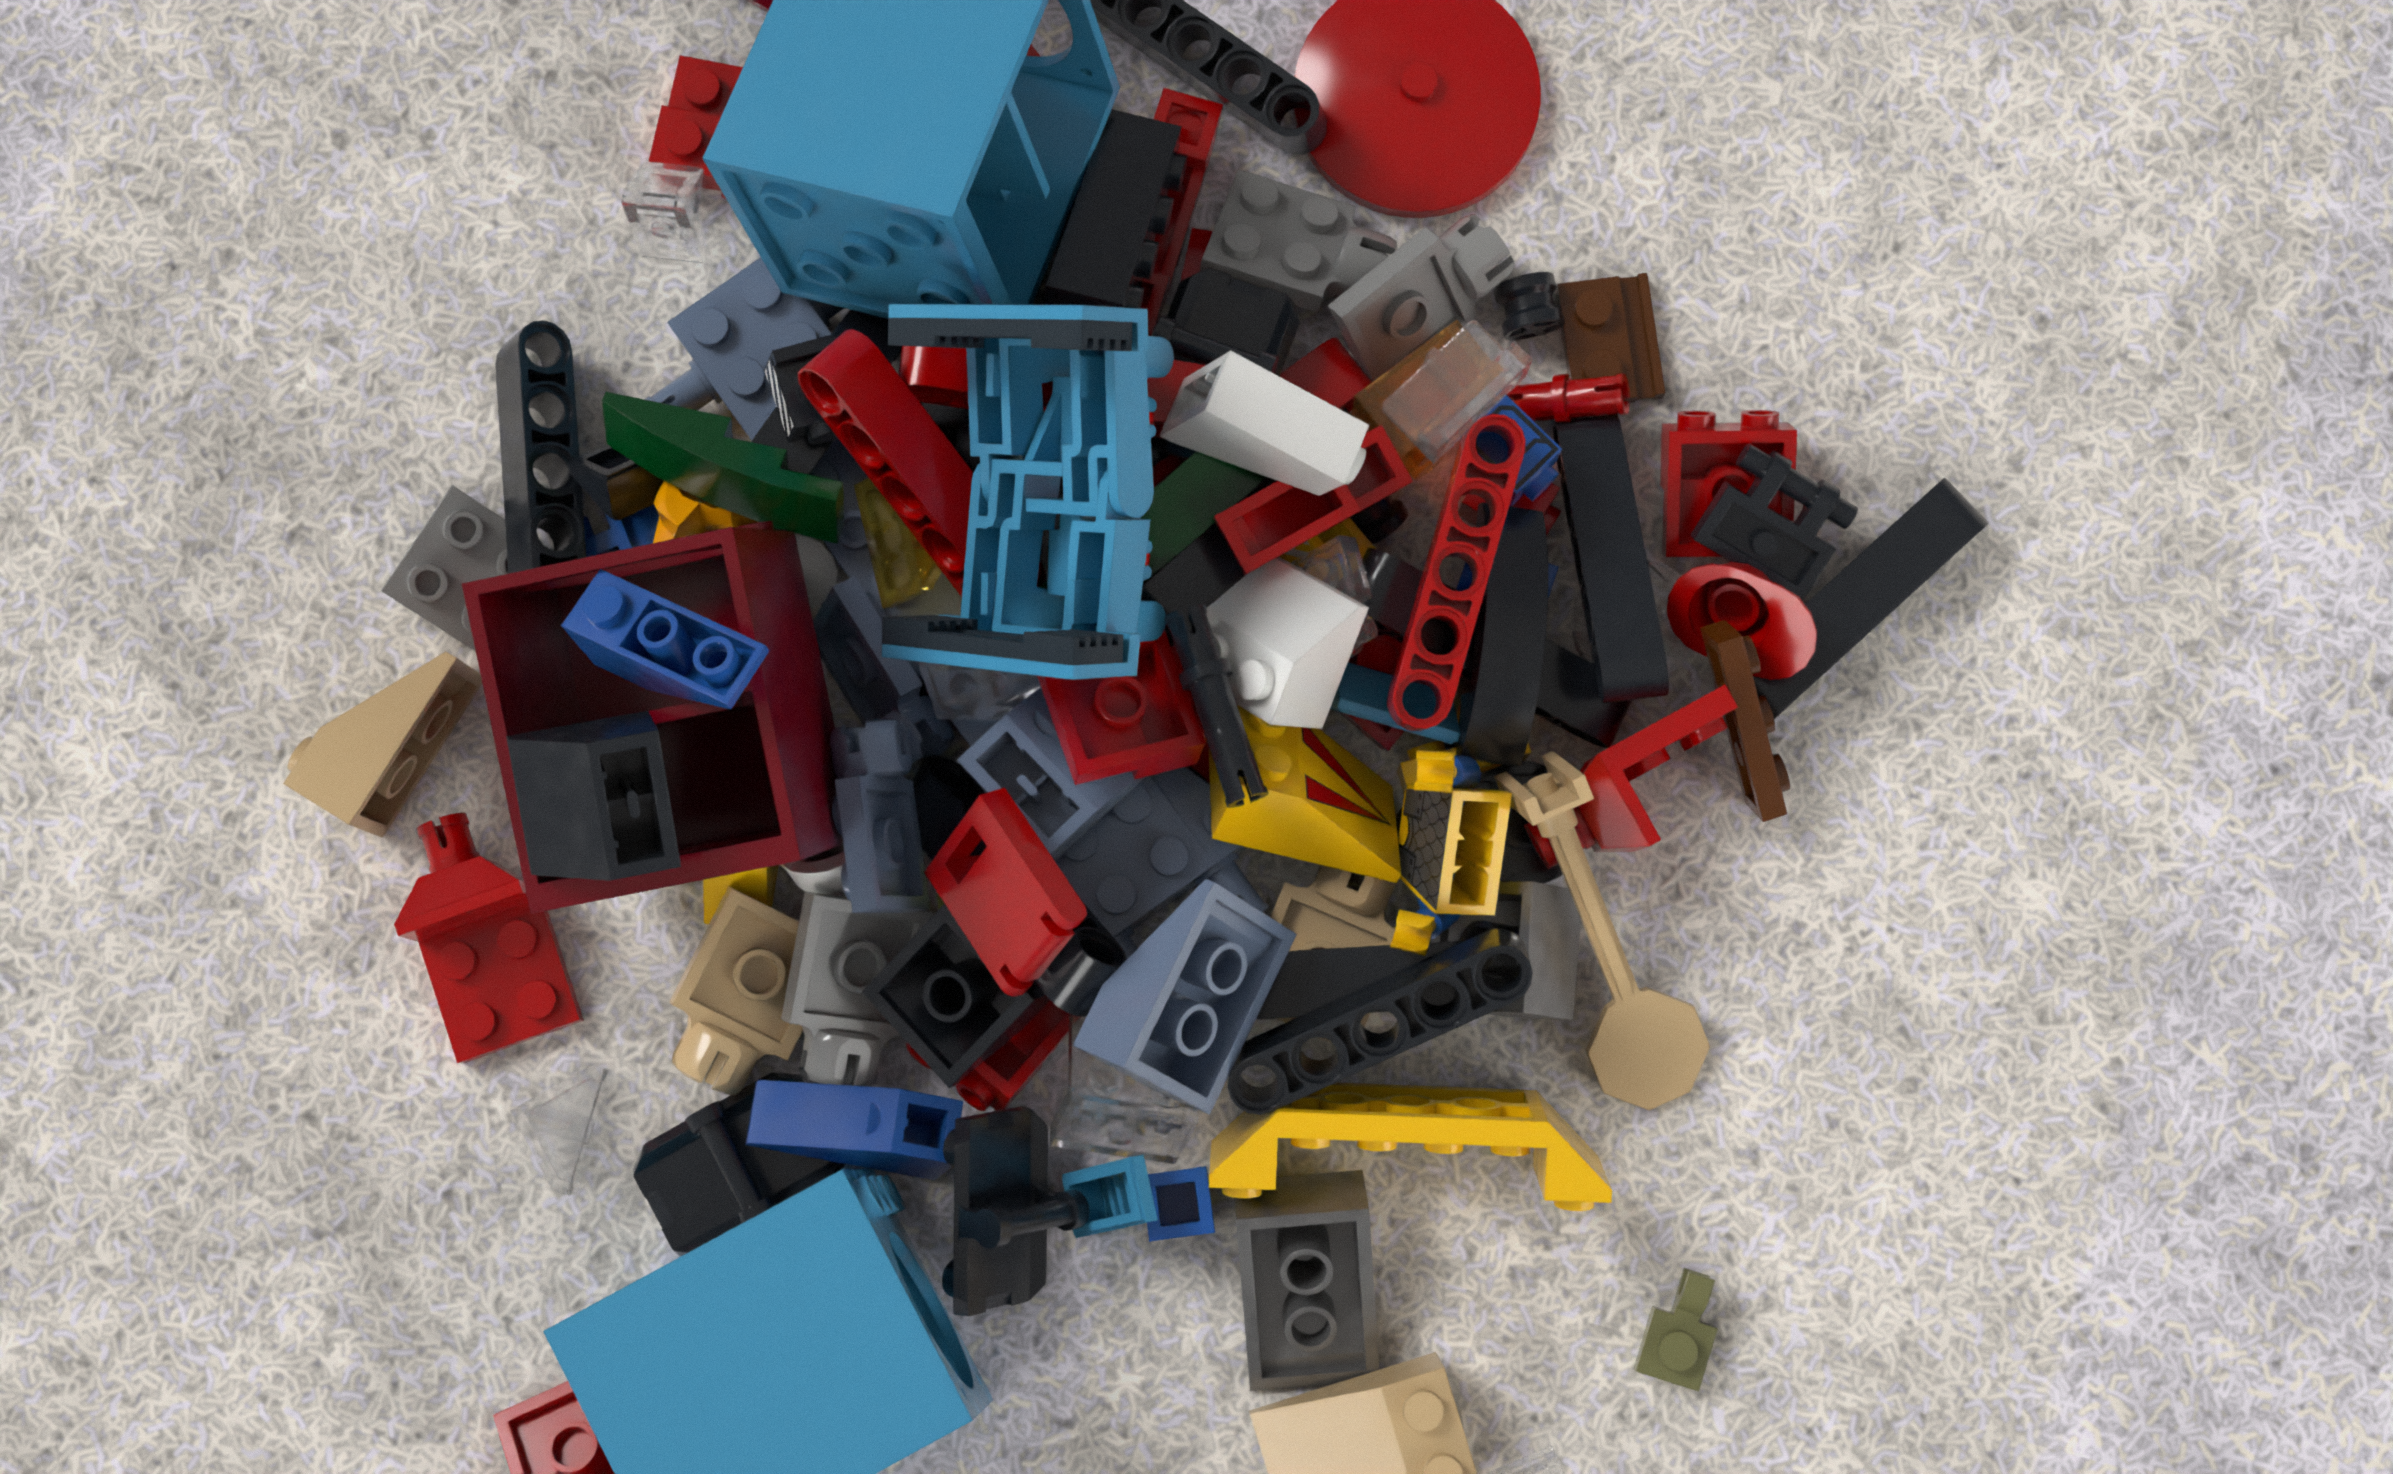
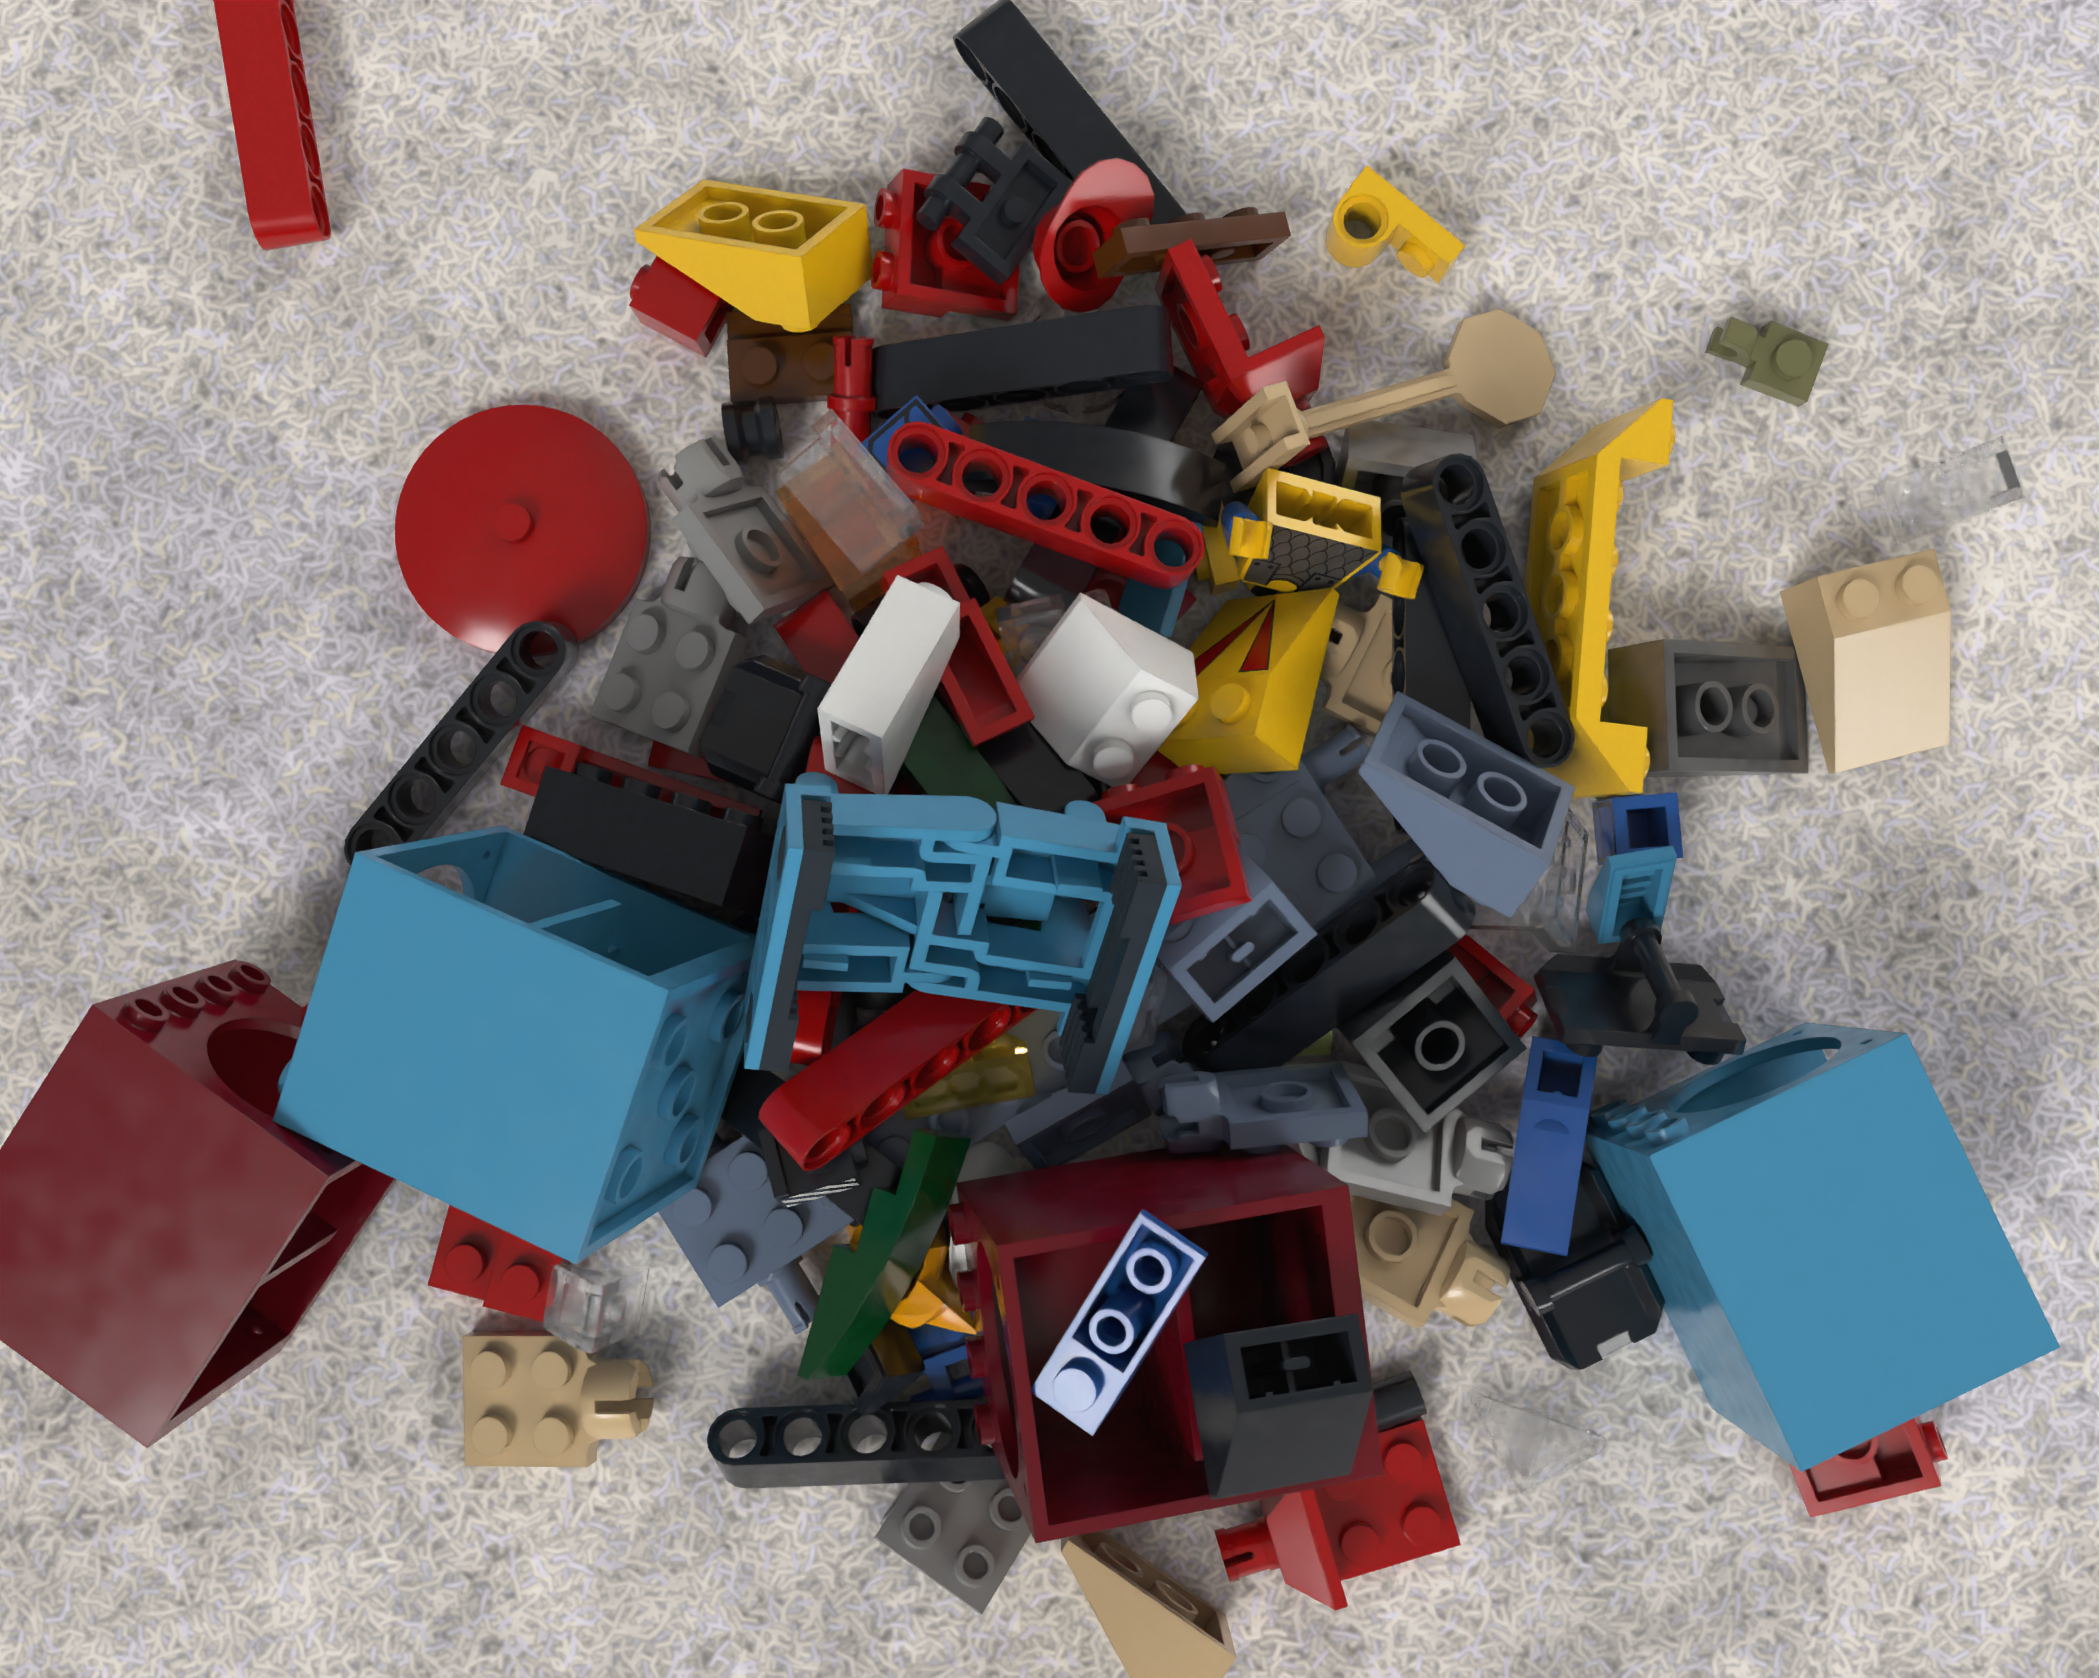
camera: 90 degrees left, 5 degrees up
red container [924,787,1087,997] -> none
black pin [1164,604,1269,808] -> none
none -> tan plate [462,1331,654,1467]
none -> red brick [629,255,734,358]
none -> yellow slope [634,179,872,332]
none -> yellow plate [1325,165,1466,284]
none -> black hinge [1372,1370,1427,1432]

